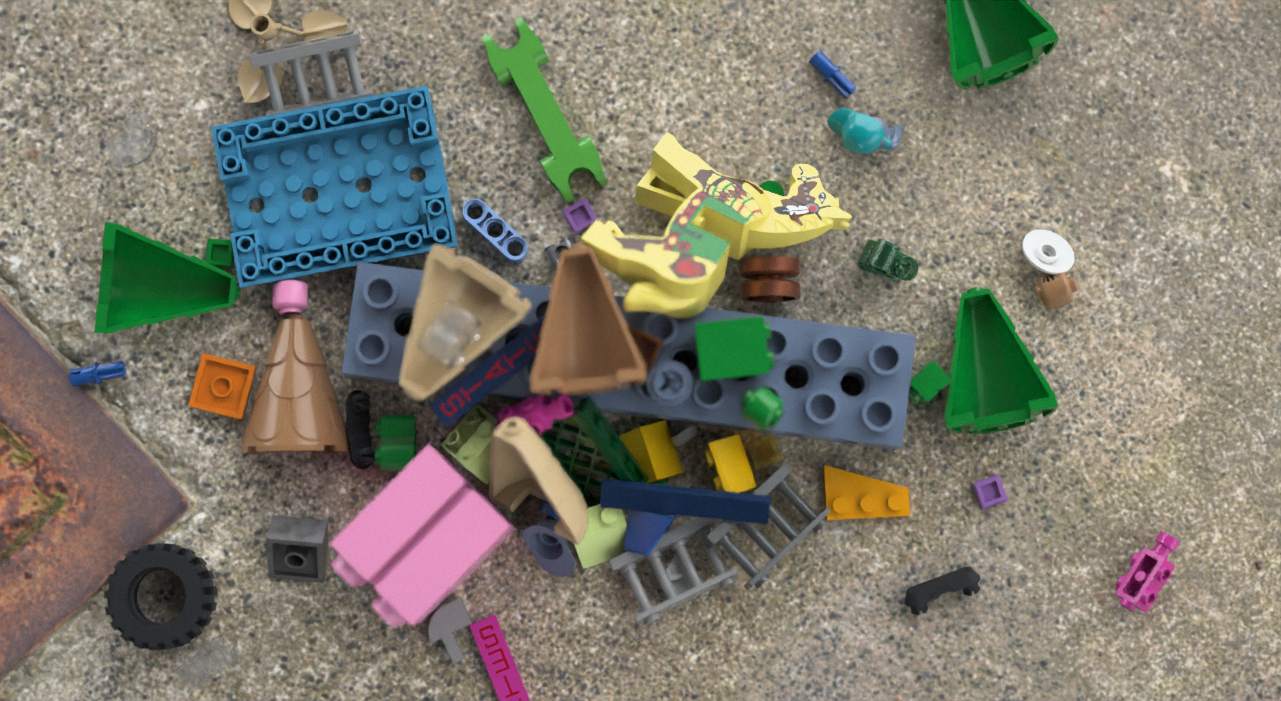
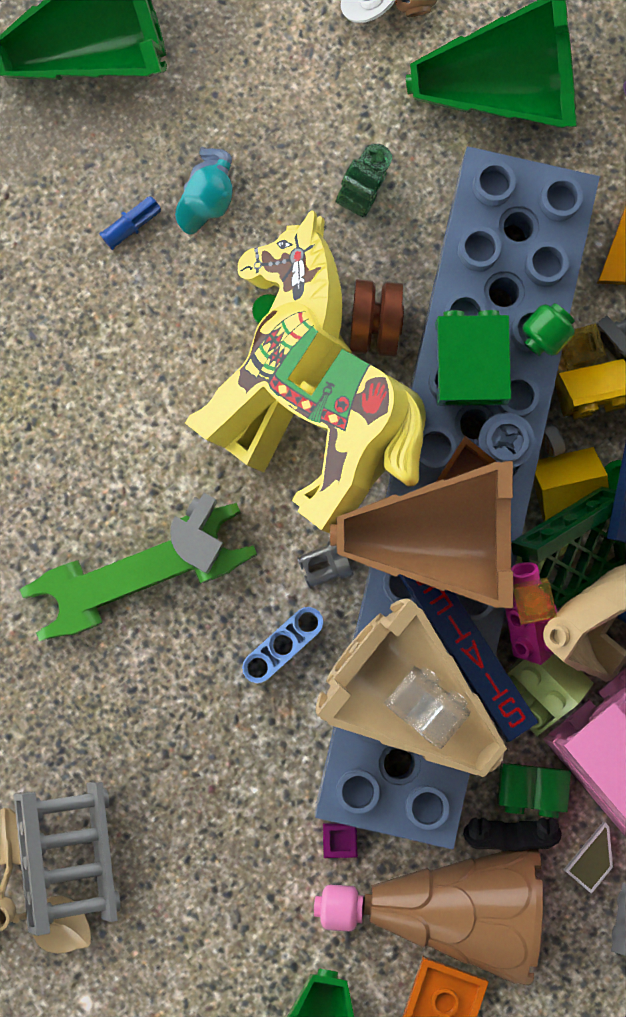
camera: 90 degrees left, 0 degrees up
green tile [205,238,235,269] -> none
dark azure slope [211,86,458,288] -> none
medium lavender tile [562,198,598,236] -> none
green brick [908,361,951,405] -> none
none -> light grey brick [170,493,224,574]
none -> magenta tile [323,823,358,858]
none -> clear yellow brick [513,578,557,625]
none -> olive tile [563,822,613,894]

